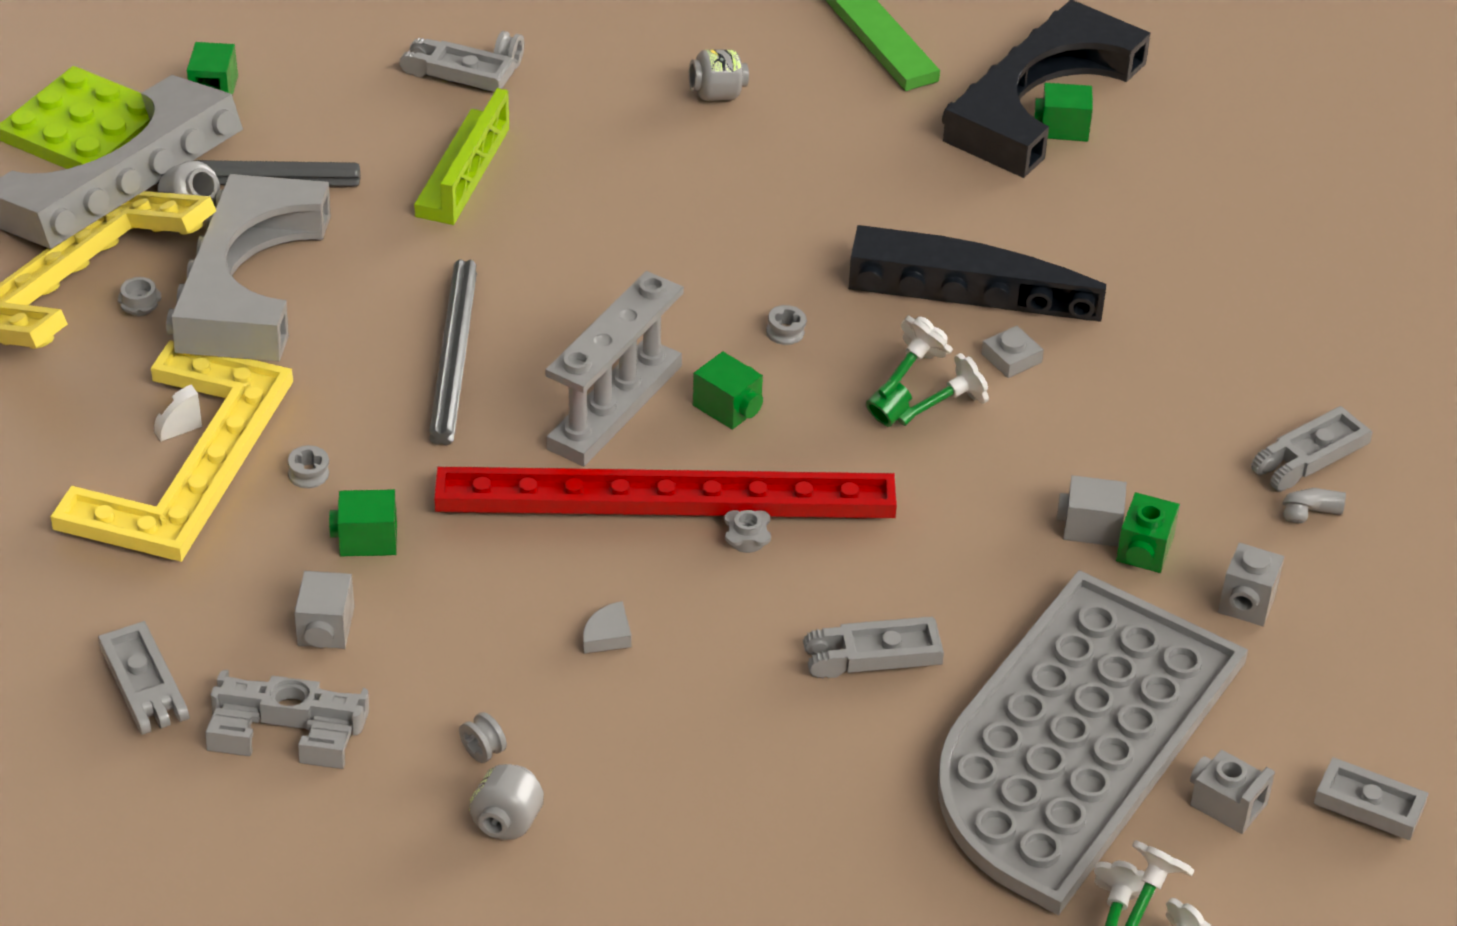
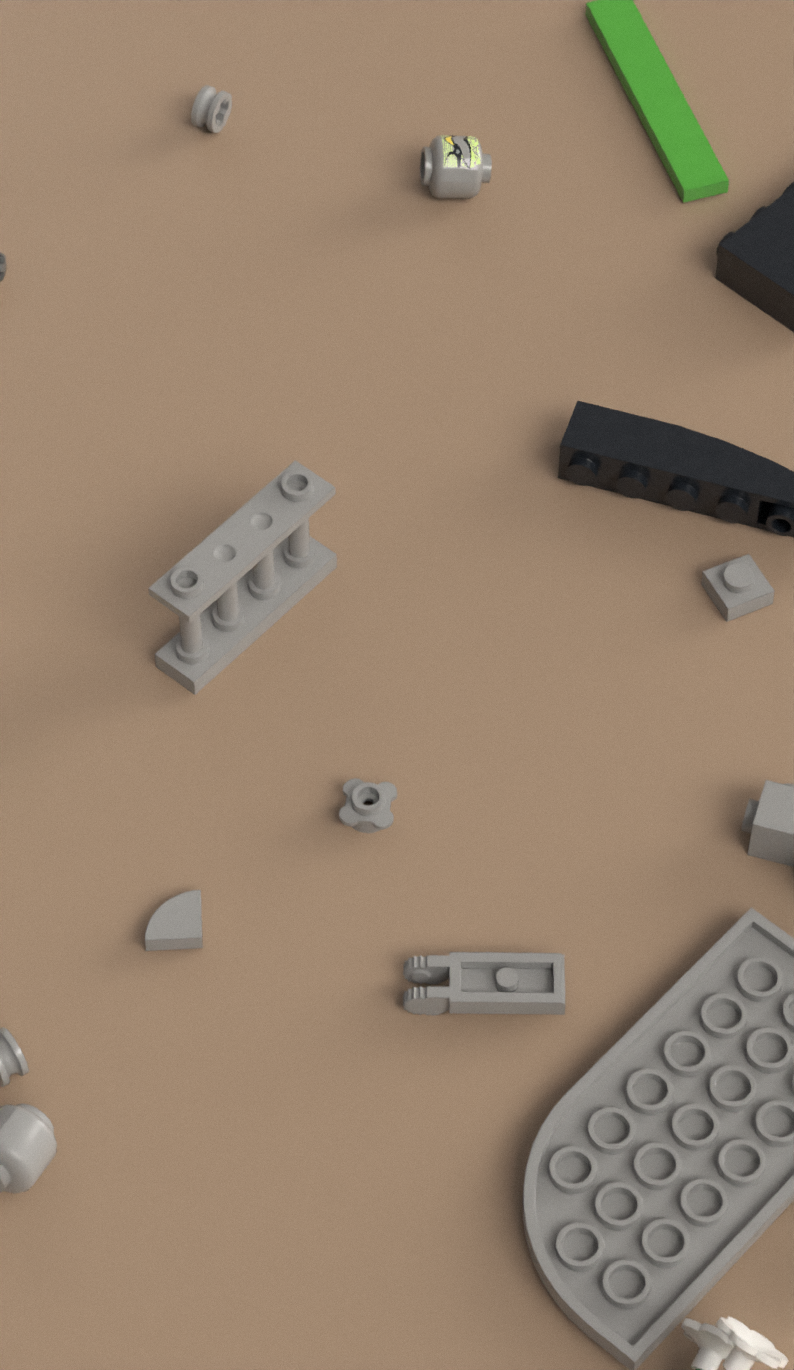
camera: 10 degrees right, 10 degrees up
light grey hinge [399,37,514,92] -> none
lime fence [414,88,509,225] -> none
dark grey axle [429,259,477,445] -> none
red plate [434,466,897,518] -> none
green brick [693,351,763,430] -> none
light grey bush [766,305,807,345] -> none
plant [865,315,989,427] -> none

